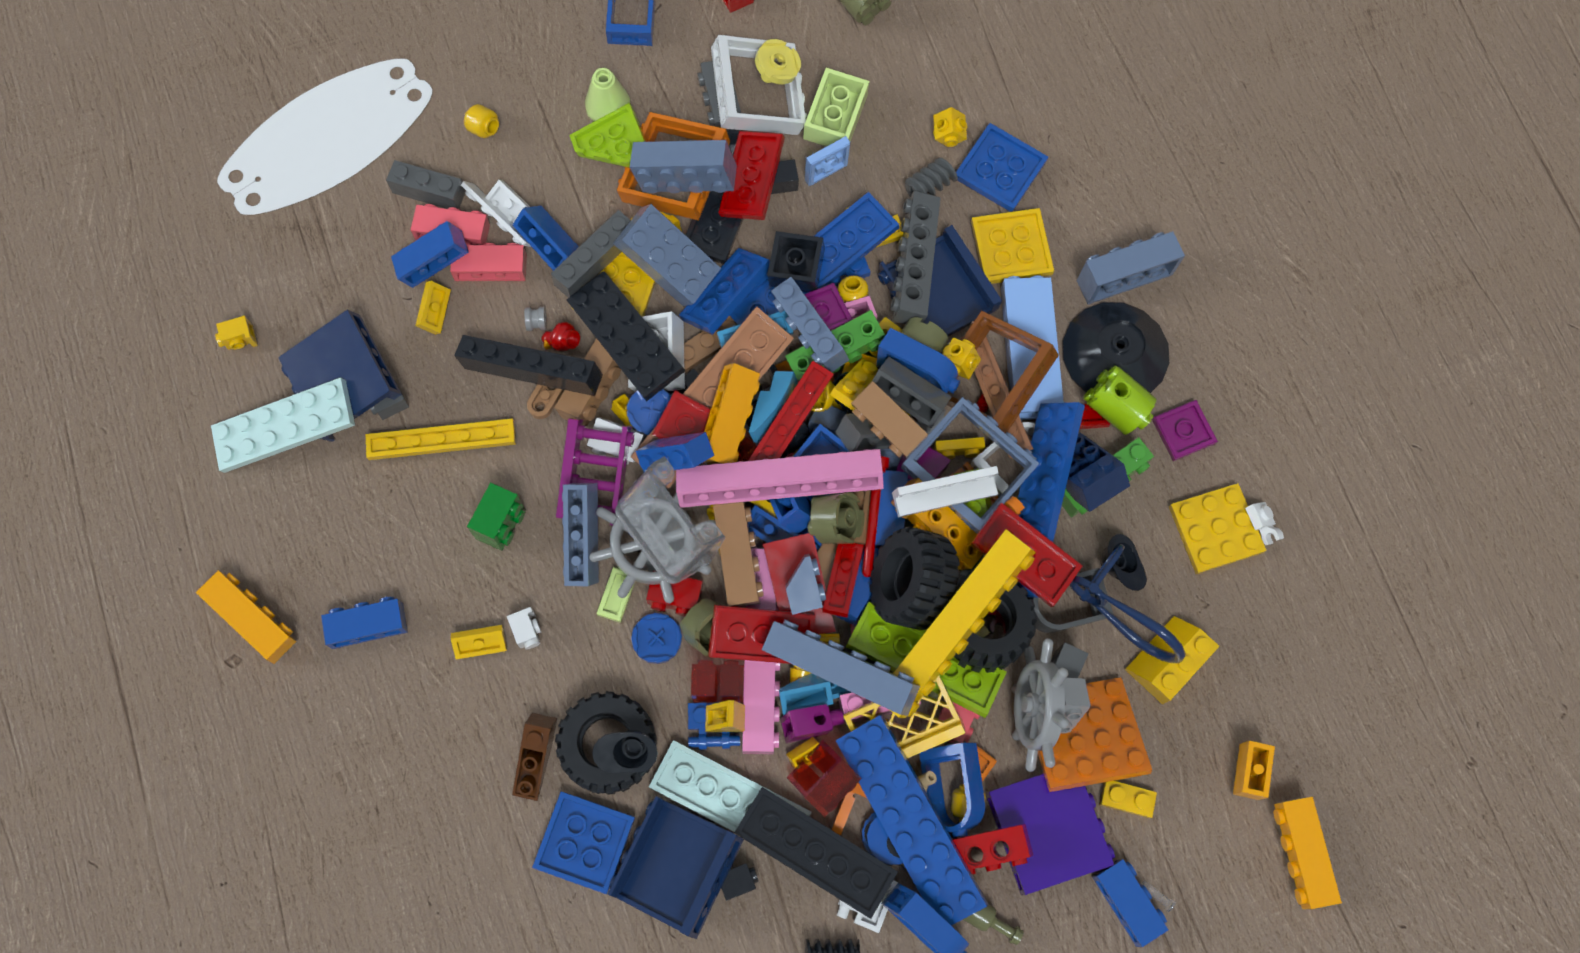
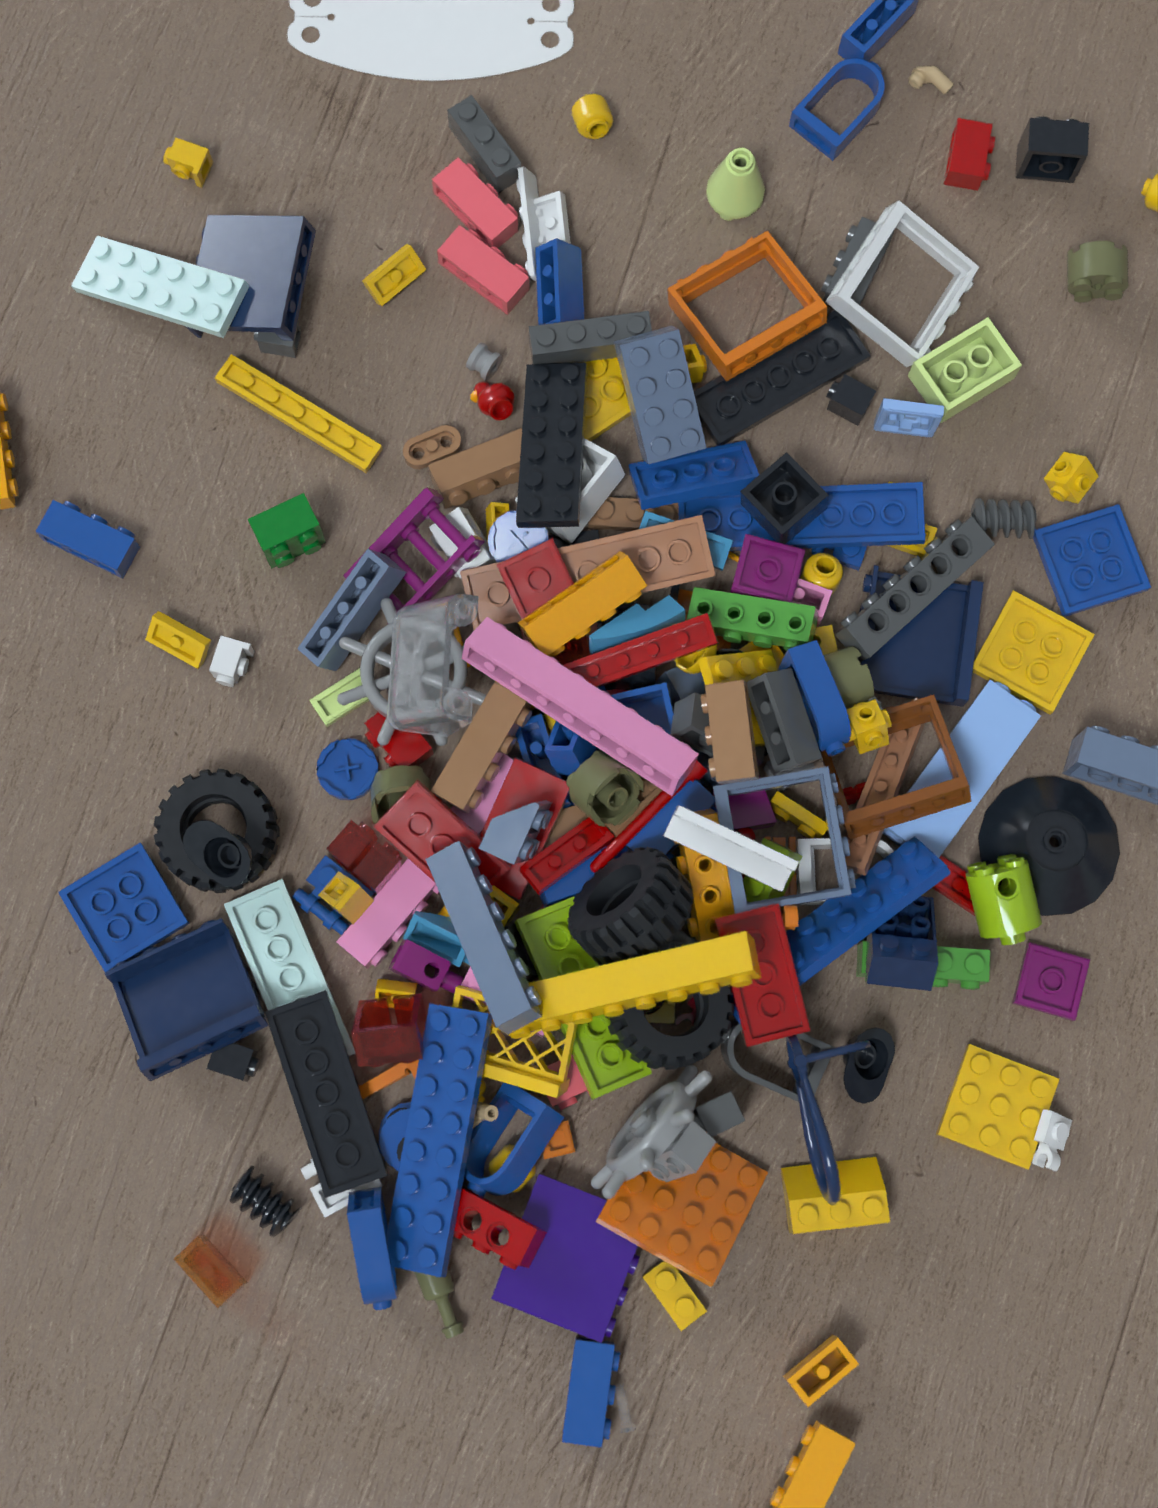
camera: 40 degrees right, 5 degrees up
blue brick [391,221,469,288] -> none
black brick [454,335,603,396] -> none
reddish brown slope [512,713,557,801] -> none
lime plate [569,103,646,168] -> none
sand blue brick [630,140,737,194] -> none
blue brick [635,432,715,474] -> none
red tile [718,131,785,220] -> none
light yellow plate [755,39,801,84] -> none
sand blue brick [771,277,849,372] -> none

